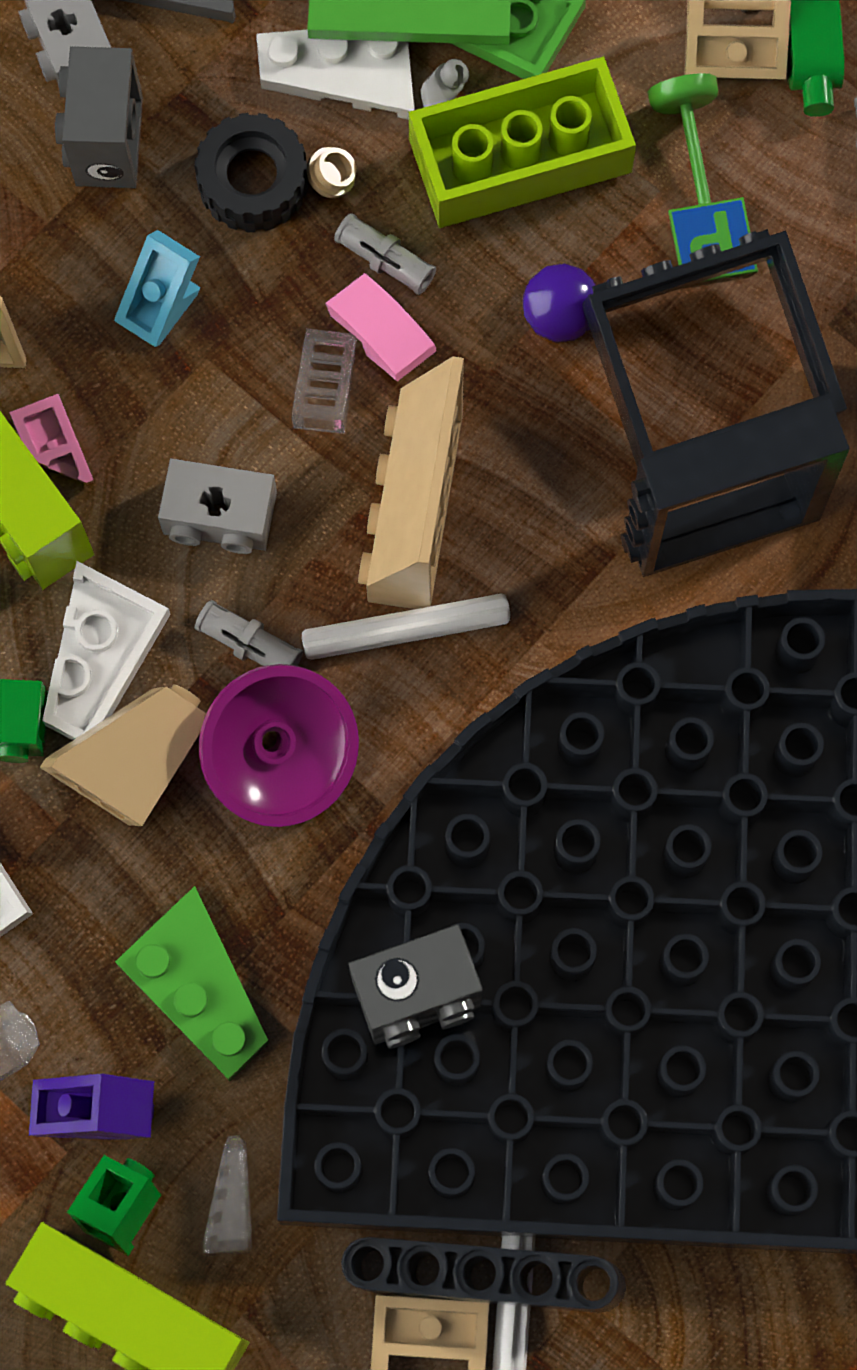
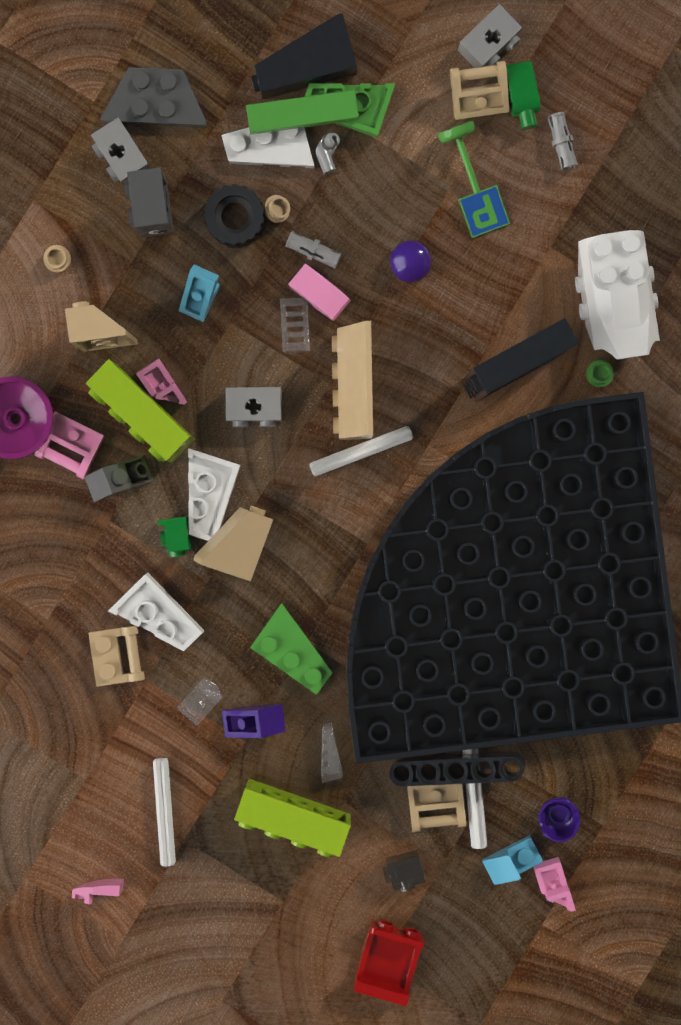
camera: 10 degrees left, 15 degrees up
green brick [67,1155,161,1256] -> none
light grey pin [194,600,303,666] -> none
magenta dish [199,664,359,827] -> none
dark grey brick [348,925,482,1048] -> none
lime brick [408,56,636,228] -> none
black window [582,229,847,468] -> none

